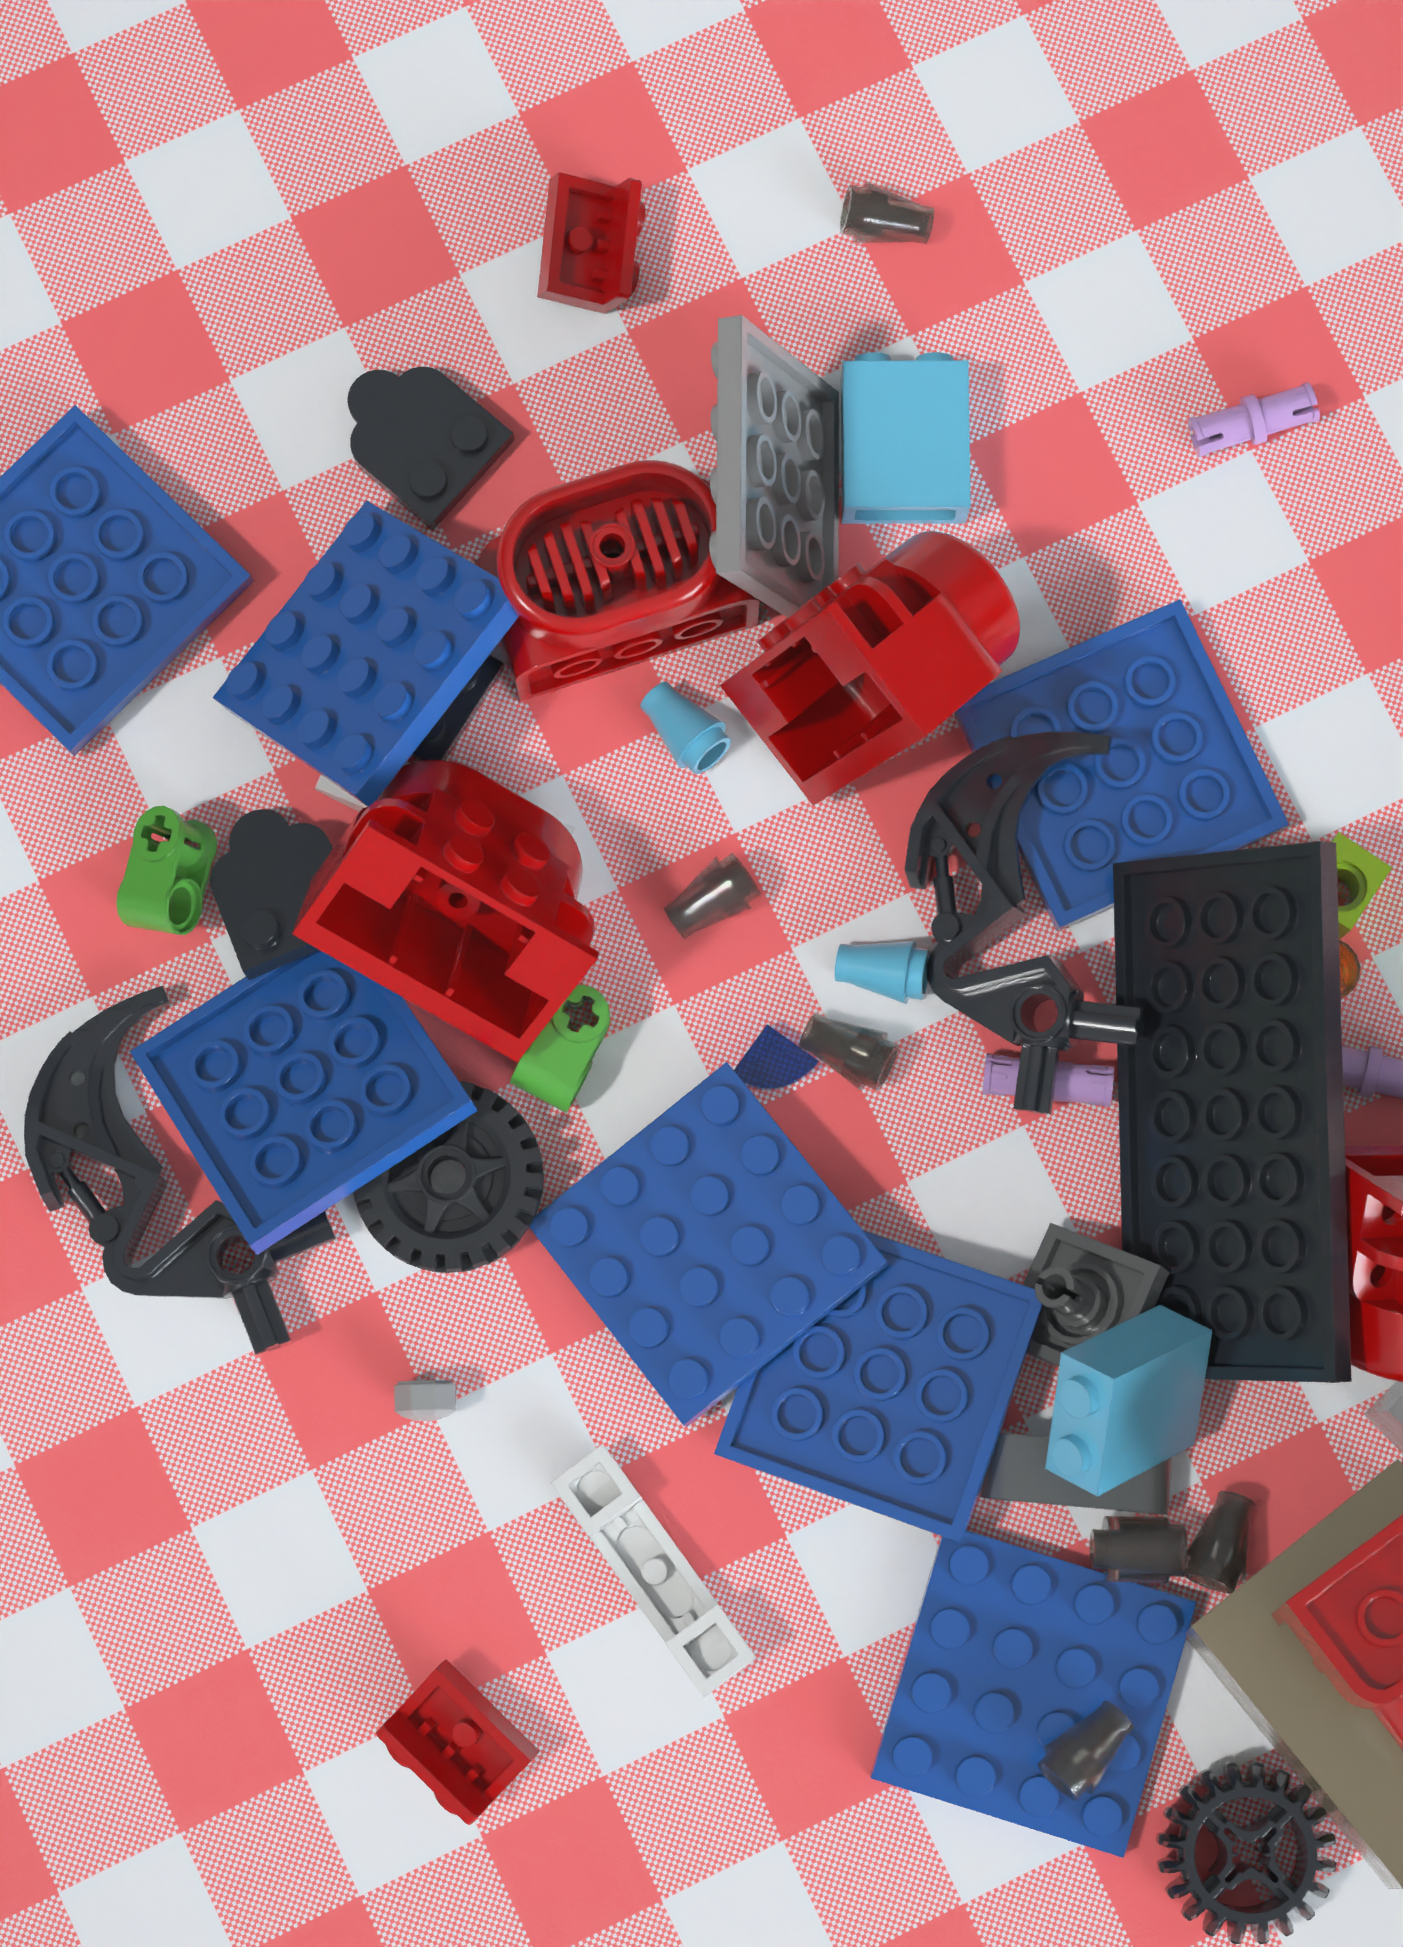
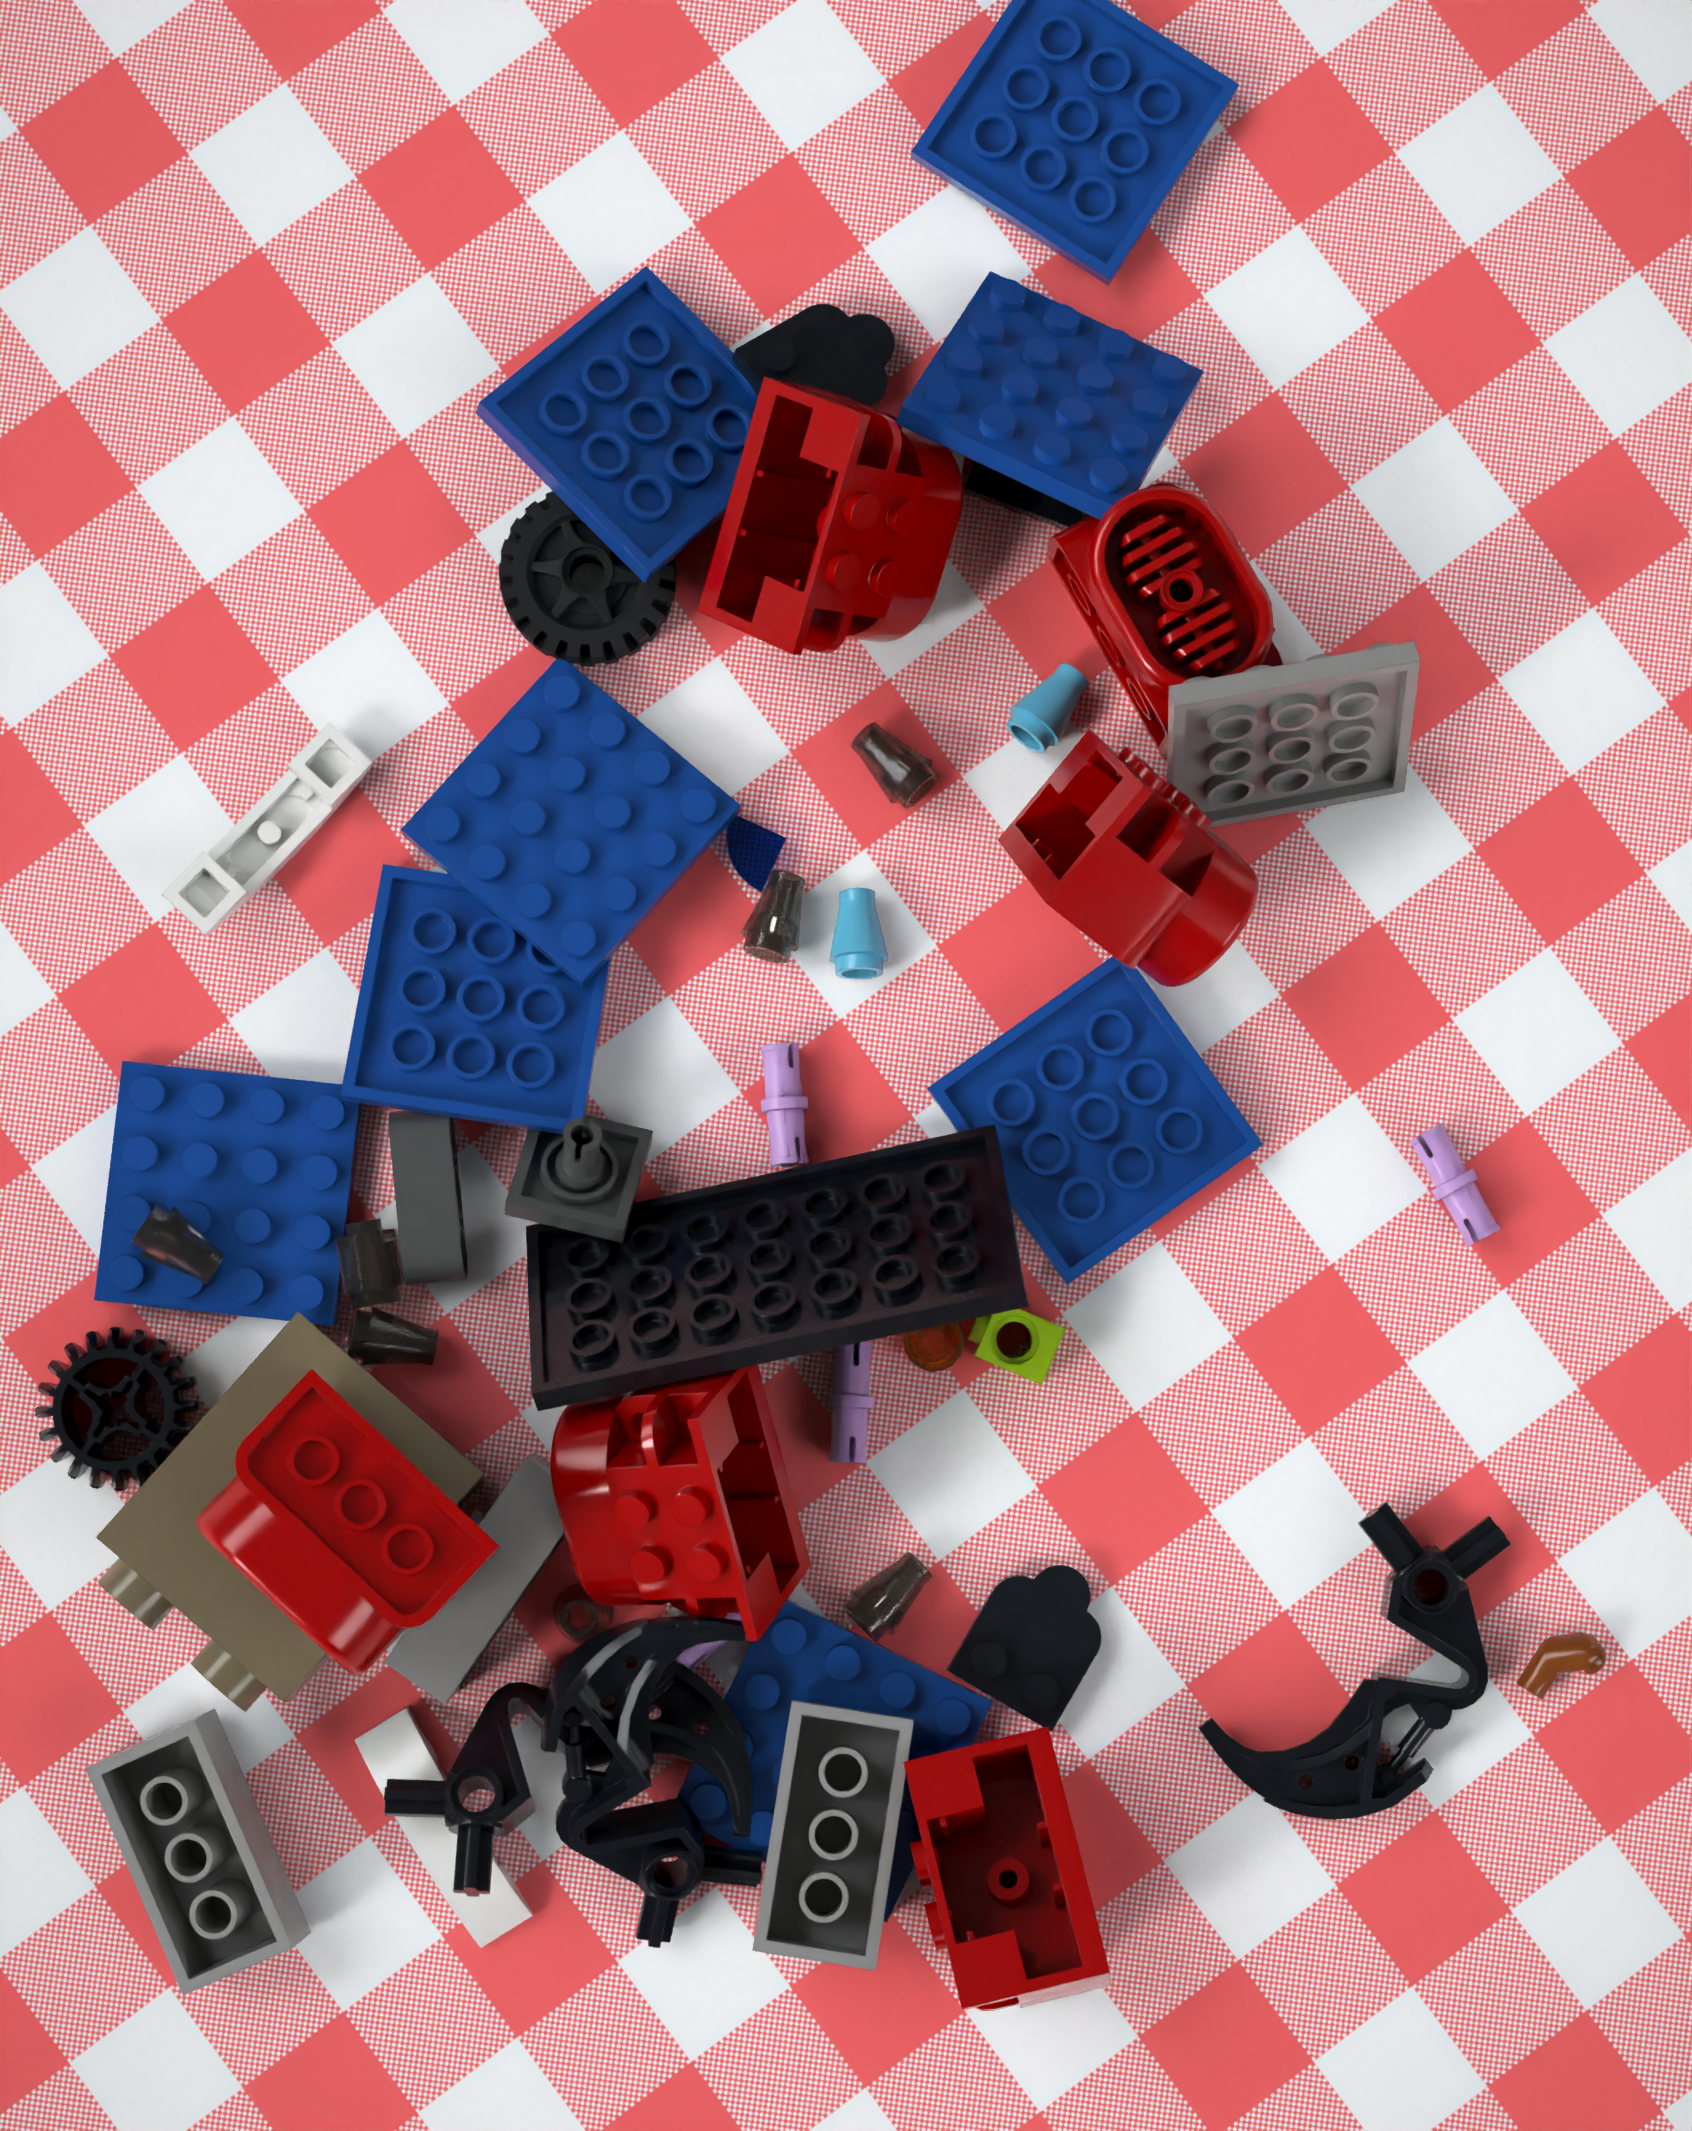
camera: 80 degrees right, 5 degrees up
black piece [24,986,336,1355] -> none
bright green piece [116,806,217,935] -> none
black plate [347,367,514,531] -> none
red bracket [376,1659,540,1825] -> none
light grey tile [394,1380,456,1421] -> none
bright green piece [510,985,610,1113] -> none
red bracket [537,172,646,314] -> none
clear smoke cone [840,181,934,244] -> none
medium azure brick [840,352,971,524] -> none
black piece [904,732,1145,1114] -> none
medium azure brick [1045,1305,1212,1496] -> none

